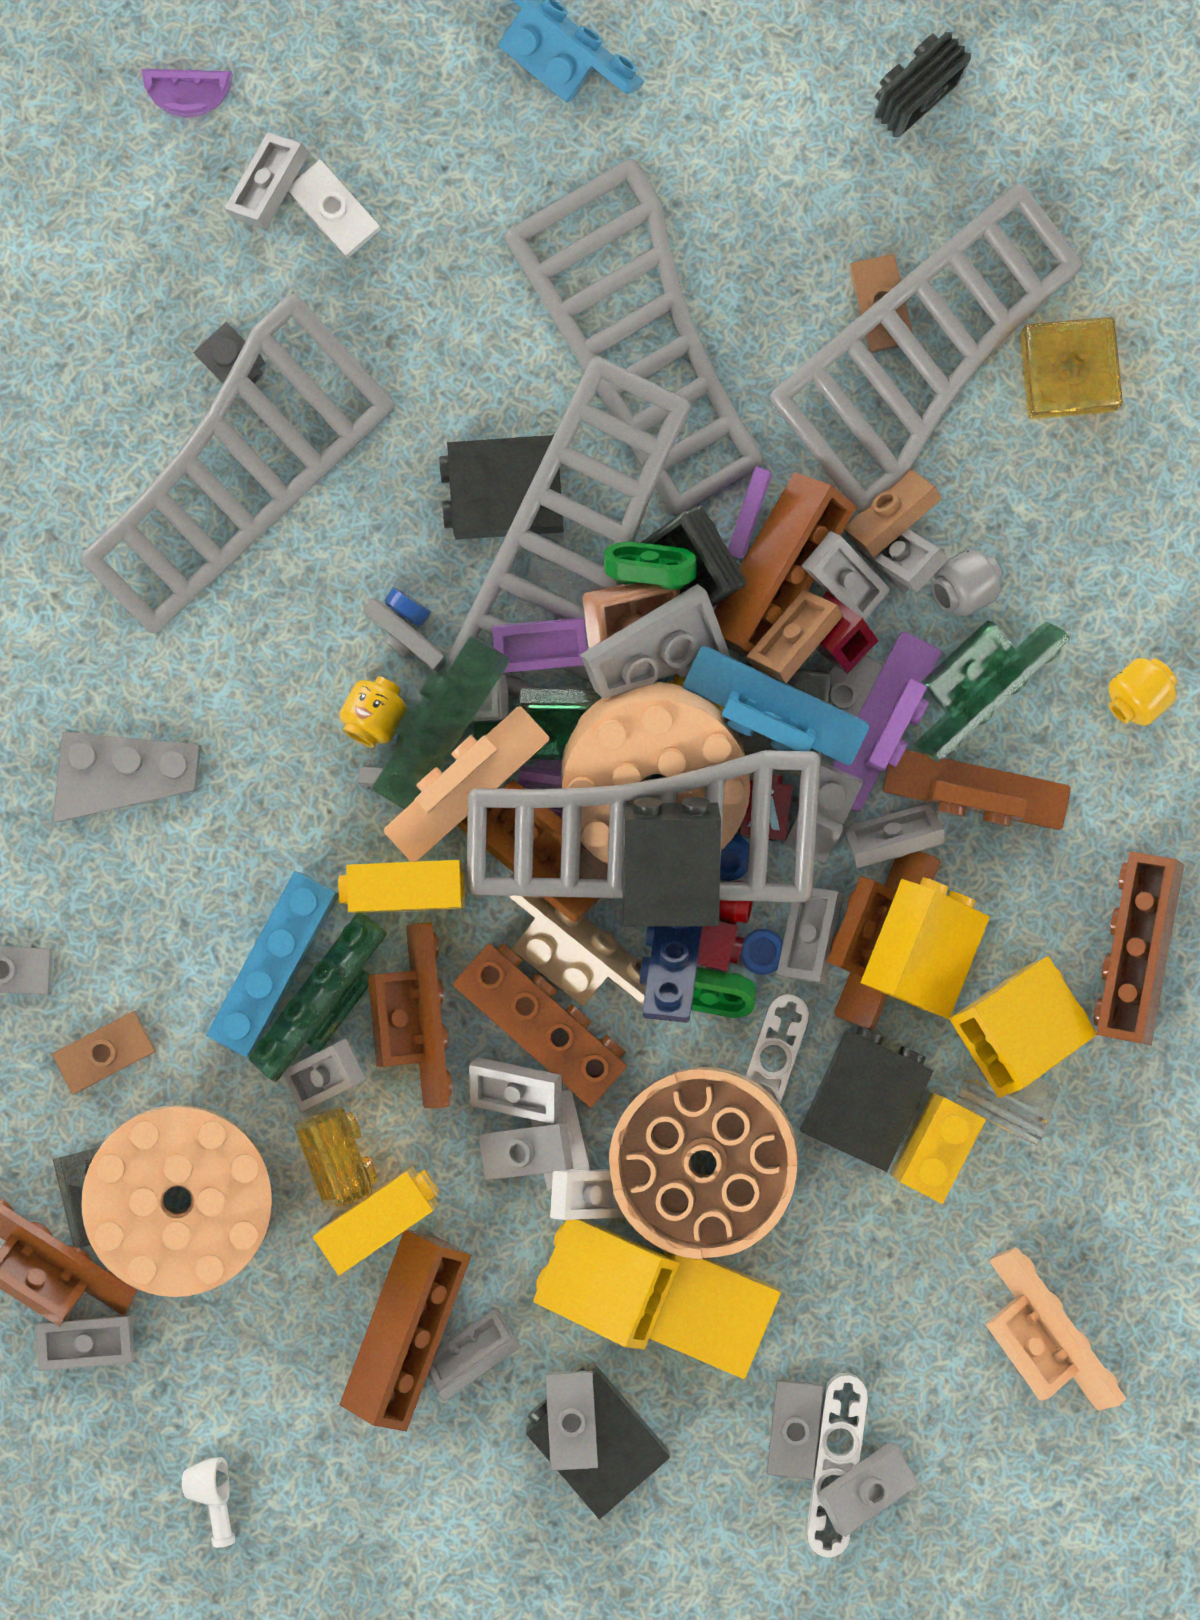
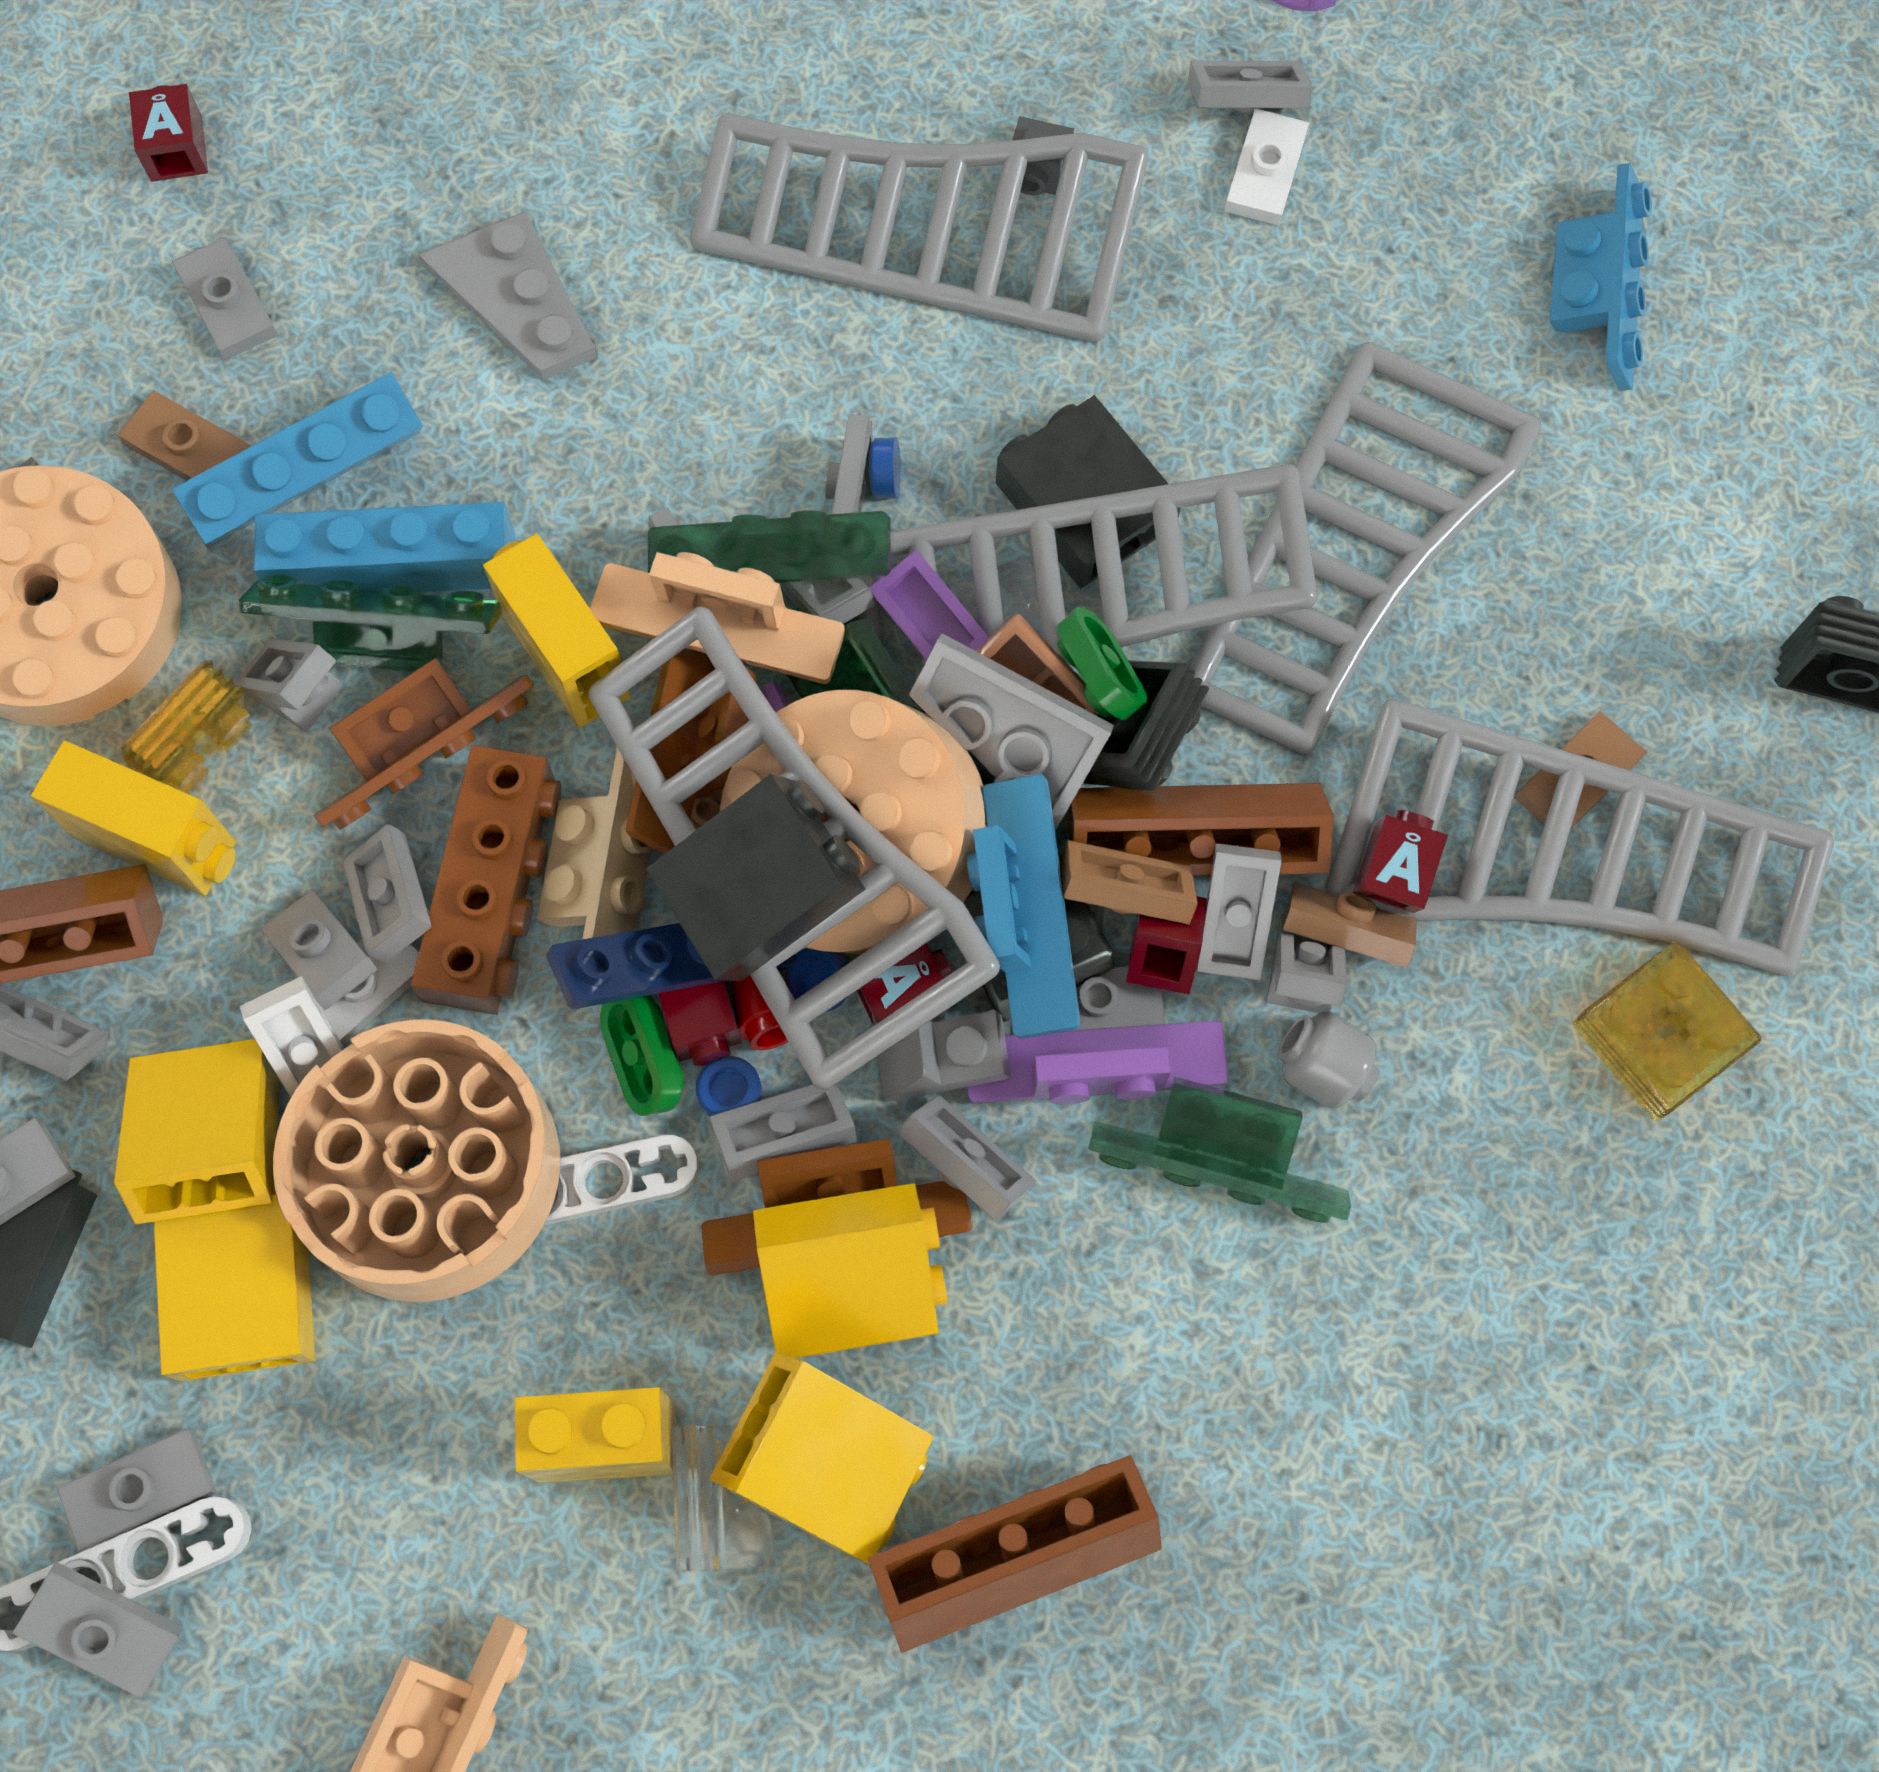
camera: 55 degrees right, 15 degrees down
yellow head [339,676,407,748] -> none
medium lavender tile [728,466,772,559] -> none
pearl dark grey brick [799,1026,934,1172] -> none
dark orange bracket [882,750,1071,830] -> none
yellow head [1108,658,1177,726] -> none
none -> dark azure brick [172,371,423,548]
none -> dark red brick [1353,810,1448,913]

